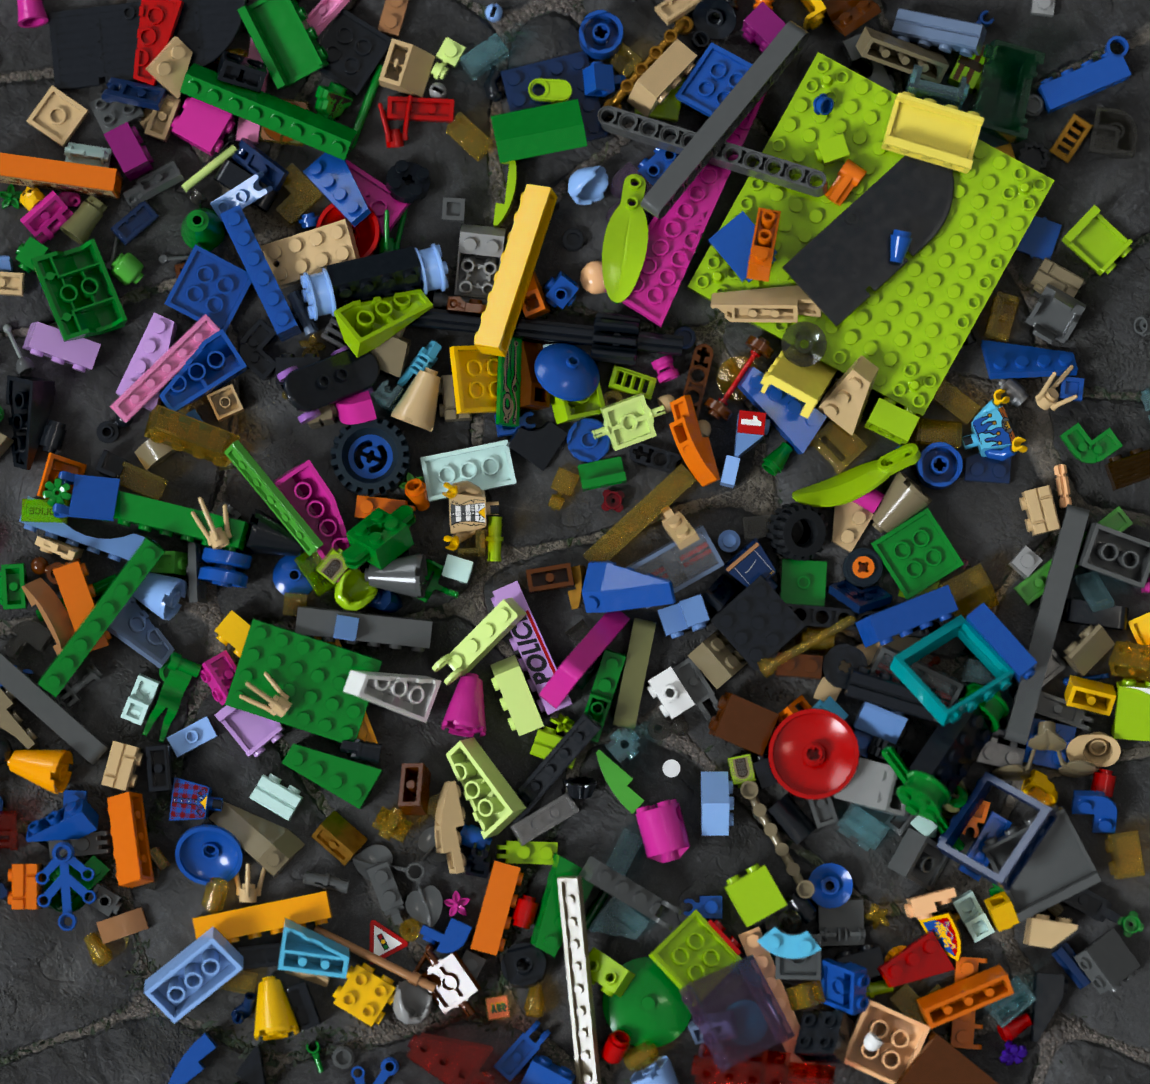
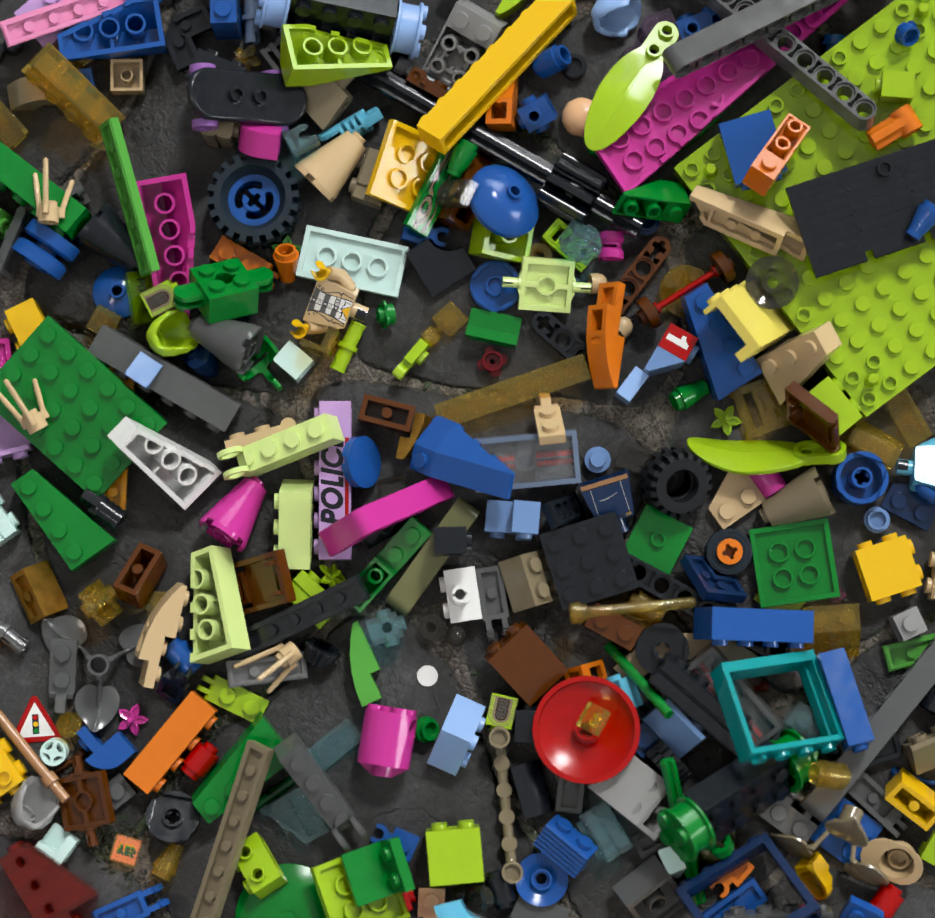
camera: 20 degrees right, 0 degrees up
none -> light aqua panel [36,823,81,864]
none -> light aqua wheel [40,737,70,766]
none -> tan plate [224,417,297,448]
none -> tan plant [233,641,302,694]
none -> reddish brown container [234,549,297,615]
none -> green bracket [340,837,415,907]
none -> blue tile [342,436,381,489]
none -> green plate [375,301,396,329]
none -> lime plate [392,338,429,381]
none -> green plate [415,716,439,743]
none -> clear smoke plate [434,179,479,209]
none -> black brick [434,526,472,557]
none -> green cone [446,138,478,179]
none -> blue brick [532,45,571,79]
none -> blue brick [533,814,598,879]
none -> clear light blue brick [559,219,602,266]
none -> clear yellow plate [576,702,611,737]
none -> green bar [604,642,674,719]
none -> green slope [612,180,692,223]
none -> lime plant [711,405,742,436]
none -> reddish brown container [785,381,840,453]
none -> clear yellow brick [808,760,851,790]
none -> blue plate [821,34,845,51]
none -> yellow brick [851,532,924,605]
none -> medium blue plate [863,507,890,533]

